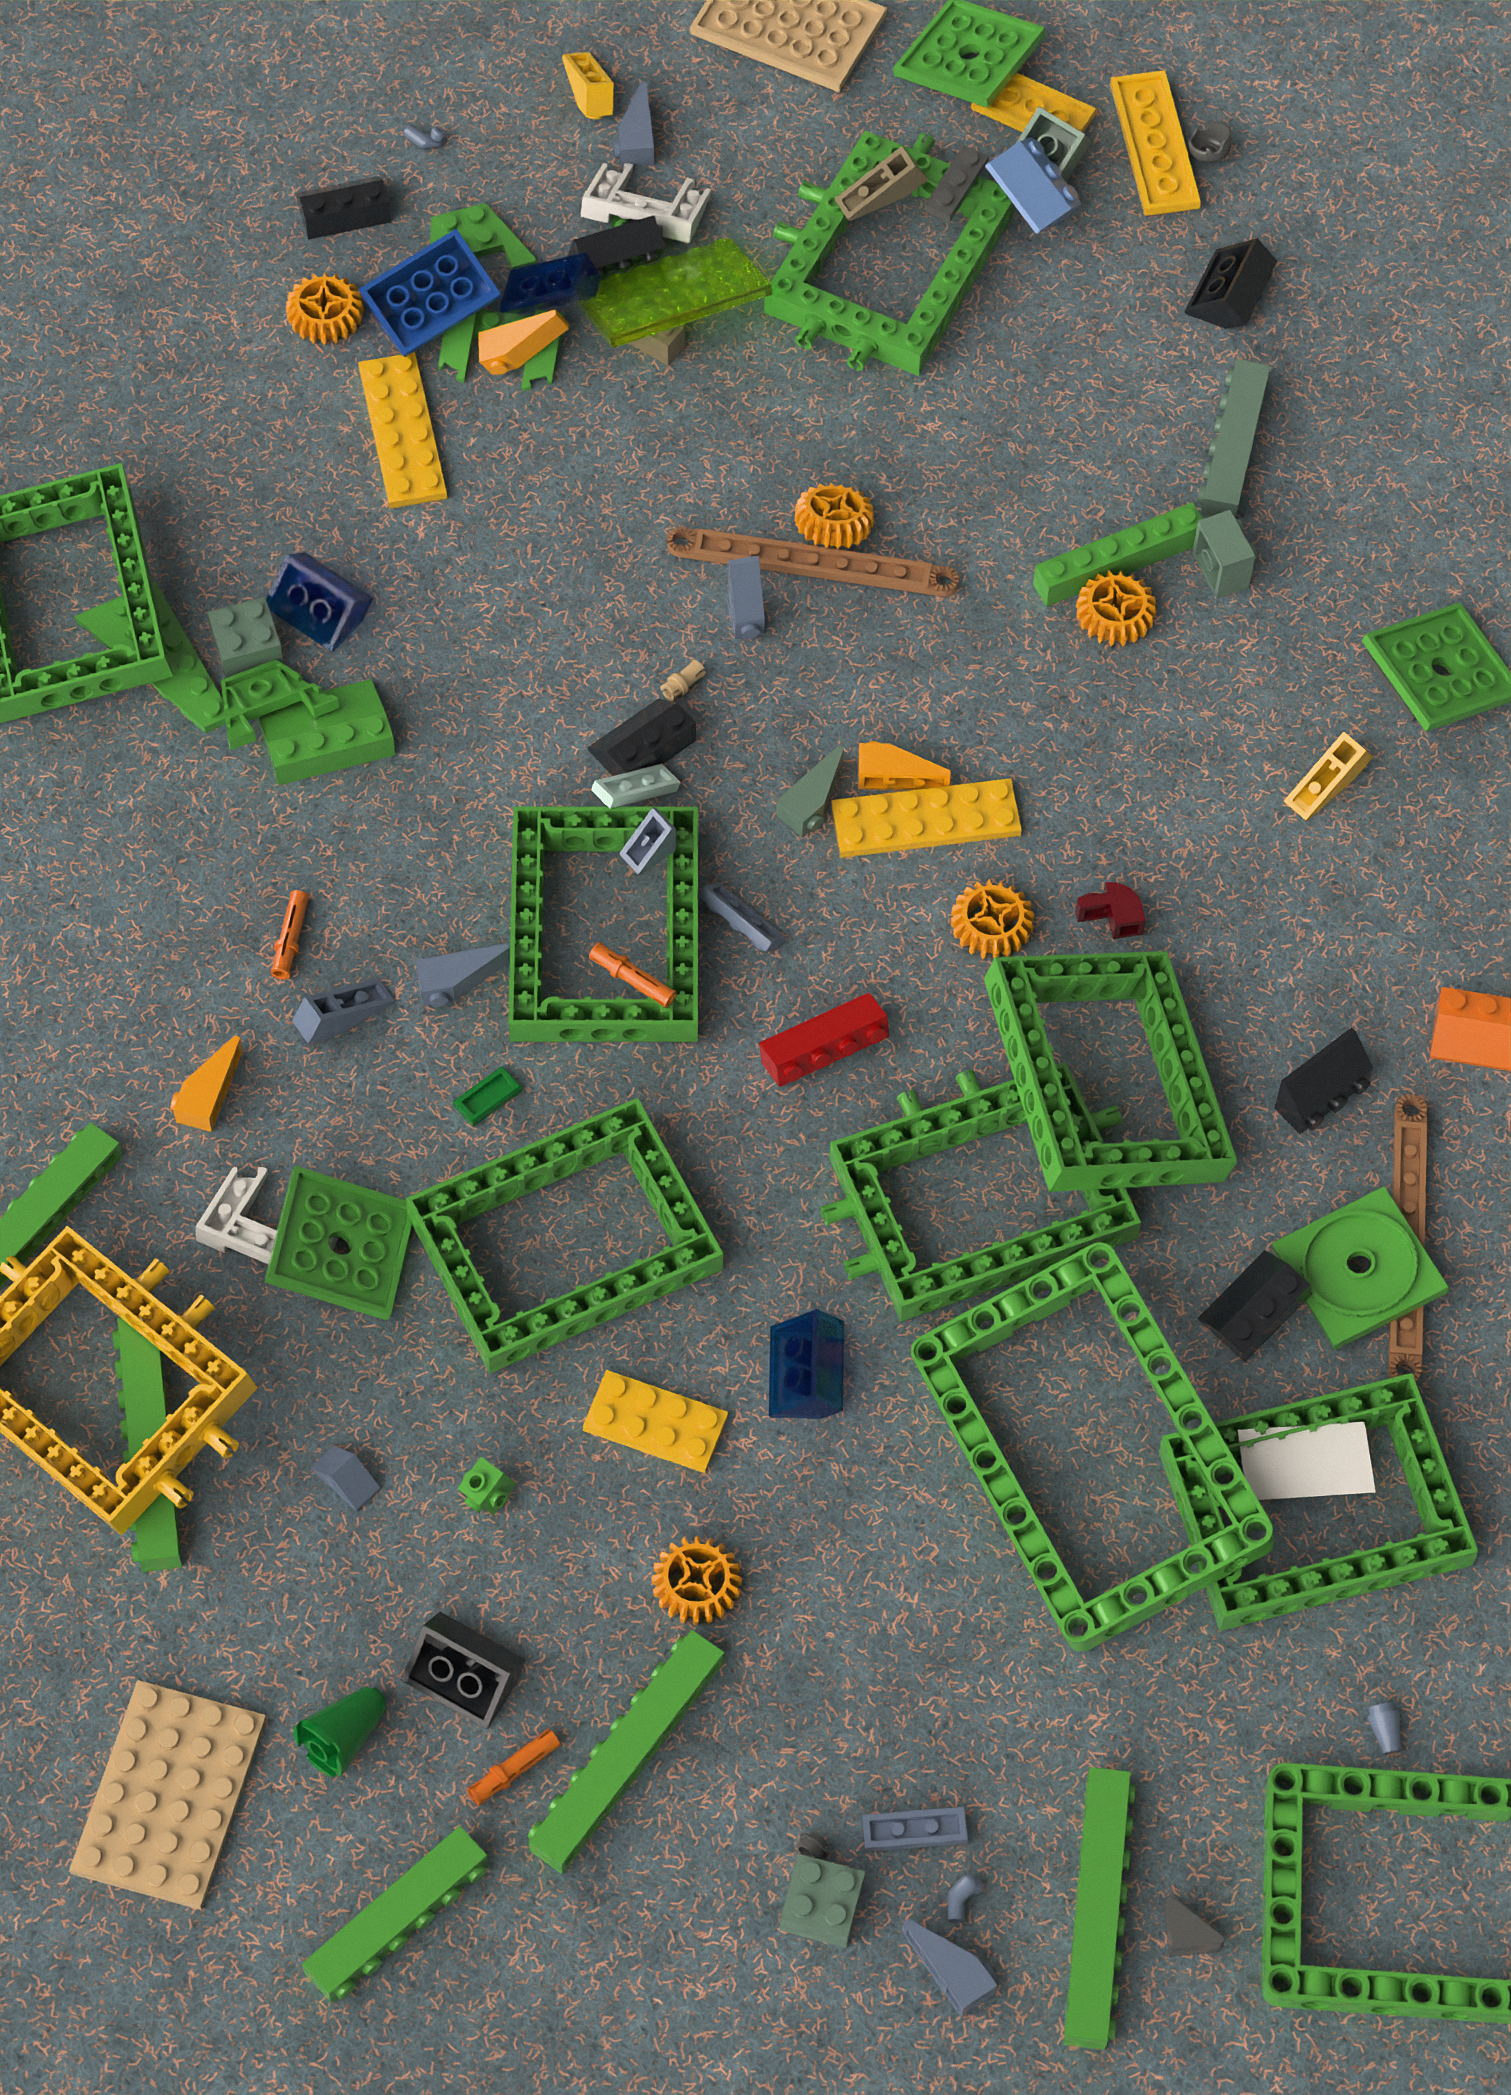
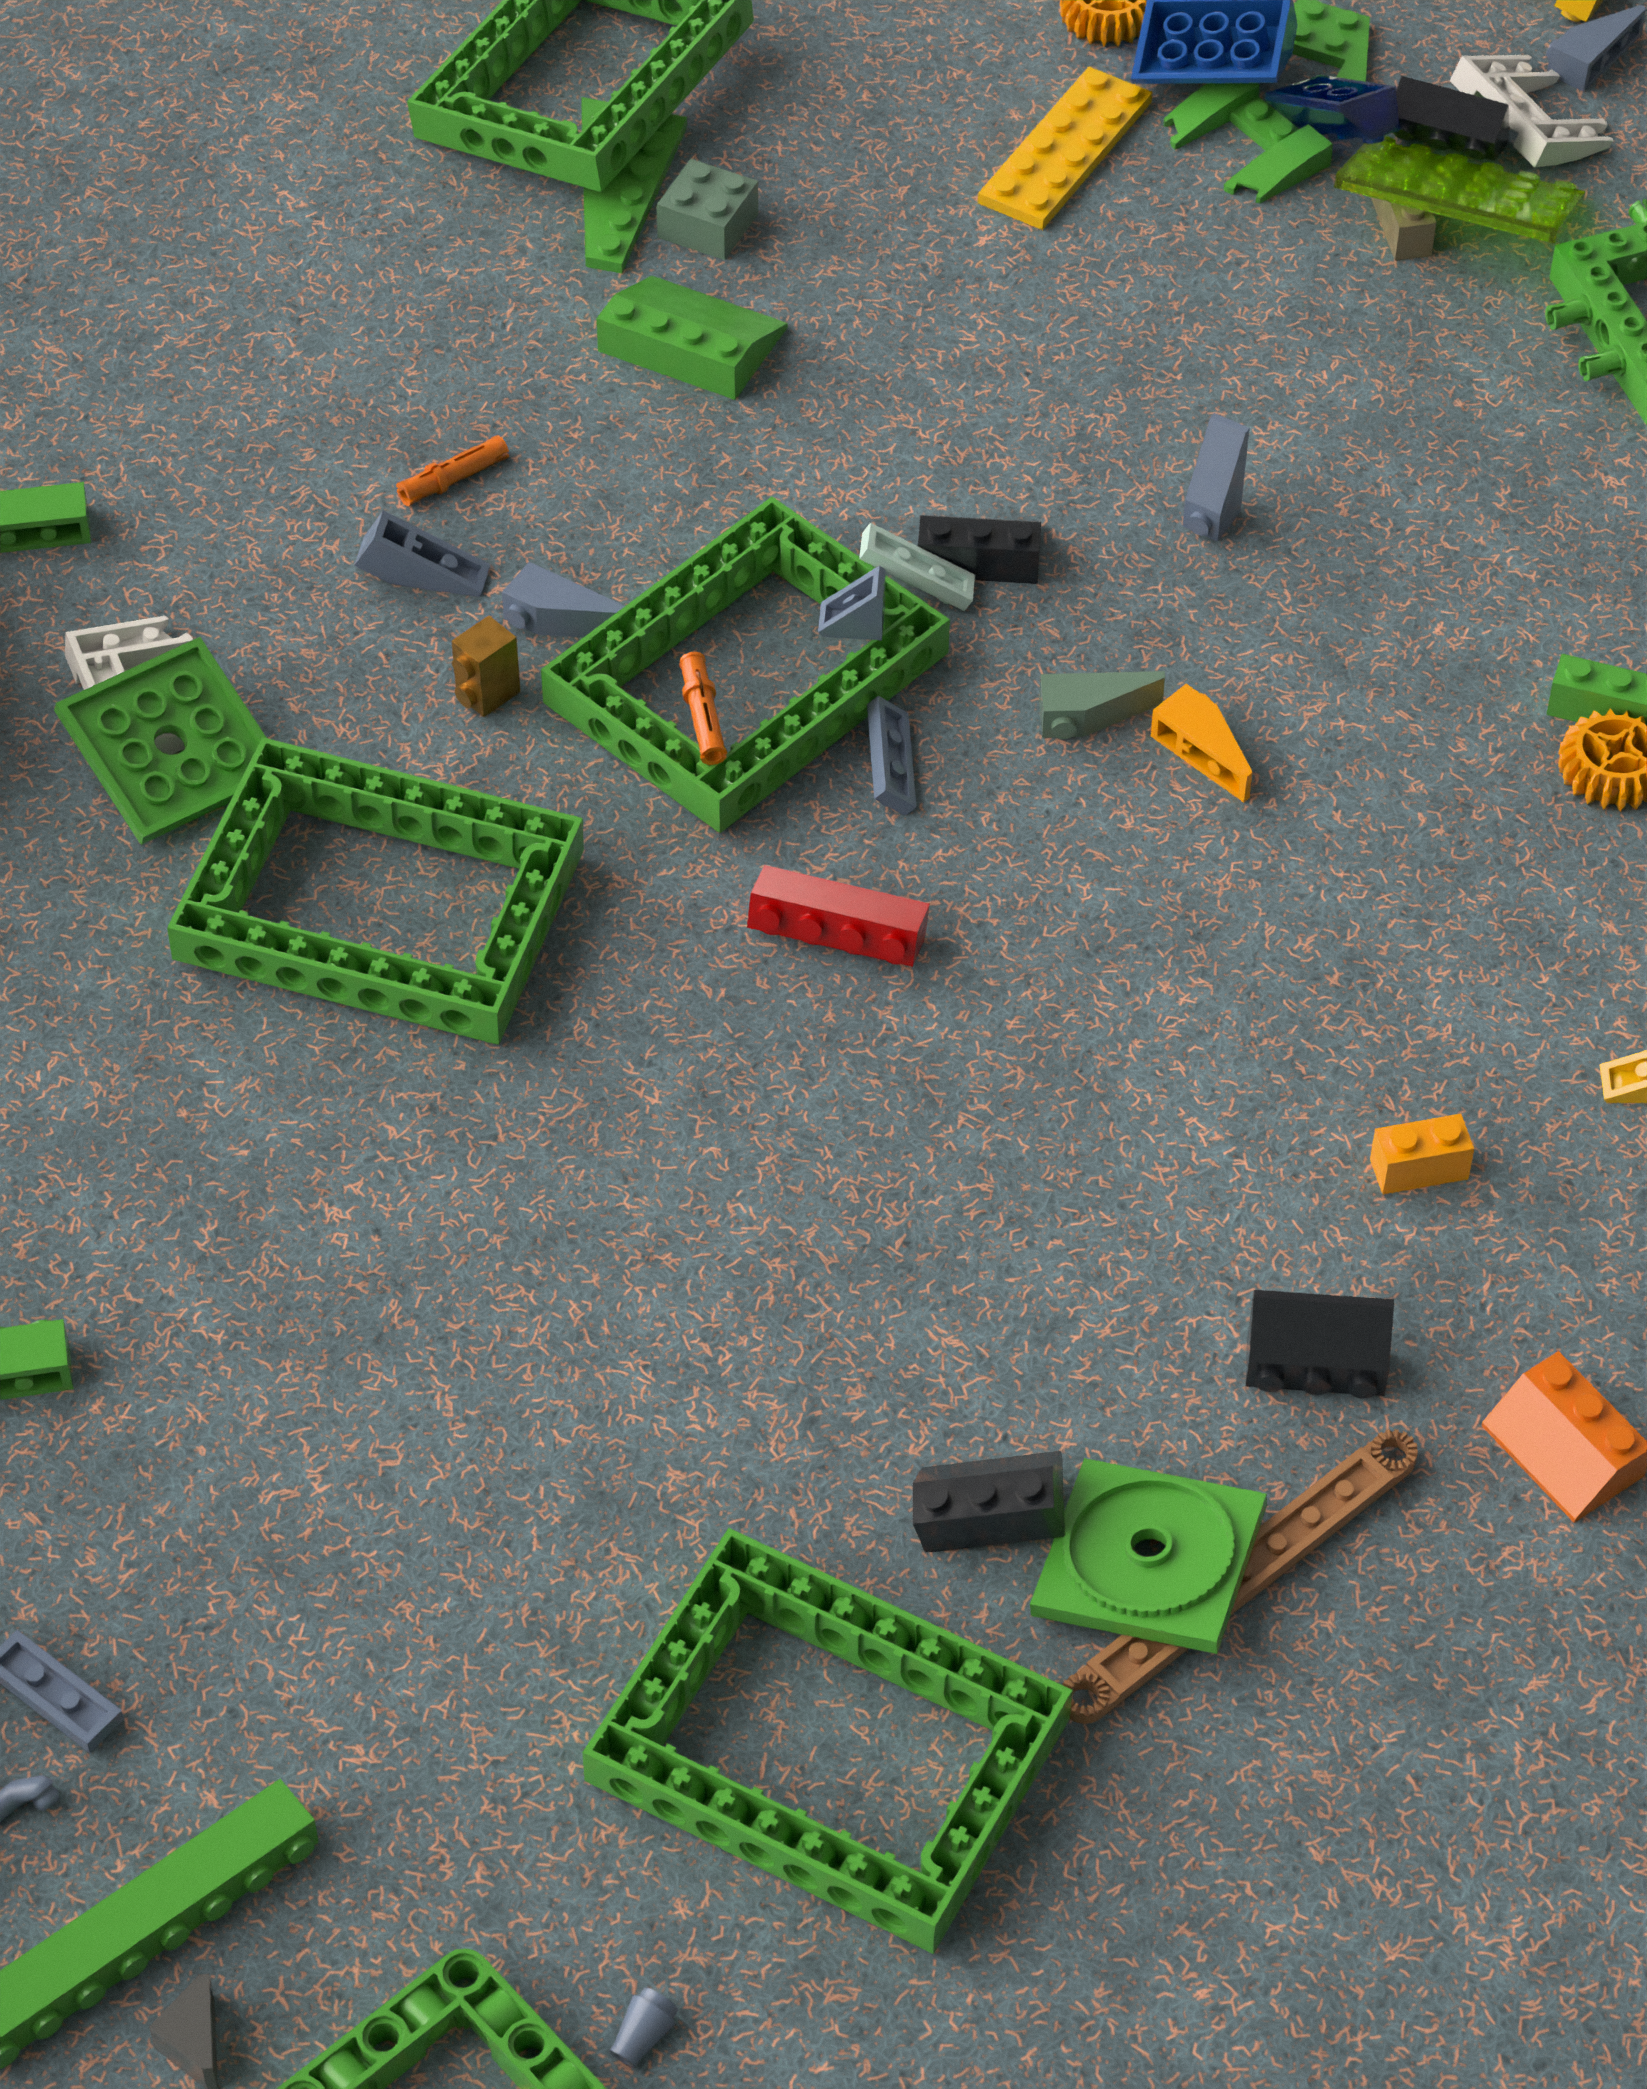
camera: 45 degrees right, 10 degrees down
light orange slope [171,1036,243,1132] -> none
bright green wing [221,659,339,750] -> none
clear blue slope [266,552,373,652] -> none
green tile [453,1066,522,1127] -> none
bright green brick [457,1457,517,1516] -> none
light orange slope [479,309,569,375] -> none
yellow plate [583,1370,728,1474] -> none
light orange gear [652,1535,742,1626] -> none
tan pin [660,660,706,701] -> none
medium nougat plate [667,526,959,597] -> none
clear blue slope [769,1309,844,1419] -> none
light orange gear [794,482,874,549] -> none
bright green brick [820,1062,1141,1322] -> none
yellow plate [831,778,1022,858] -> none
bright green beam [911,1242,1276,1652] -> none
light orange gear [951,879,1034,959] -> none
bright green brick [984,951,1237,1192] -> none
dark red brick [1075,882,1146,939] -> none
white sticker [1237,1422,1375,1500] -> none
none -> pearl gold brick [451,615,521,717]
none -> light orange brick [1370,1114,1474,1195]

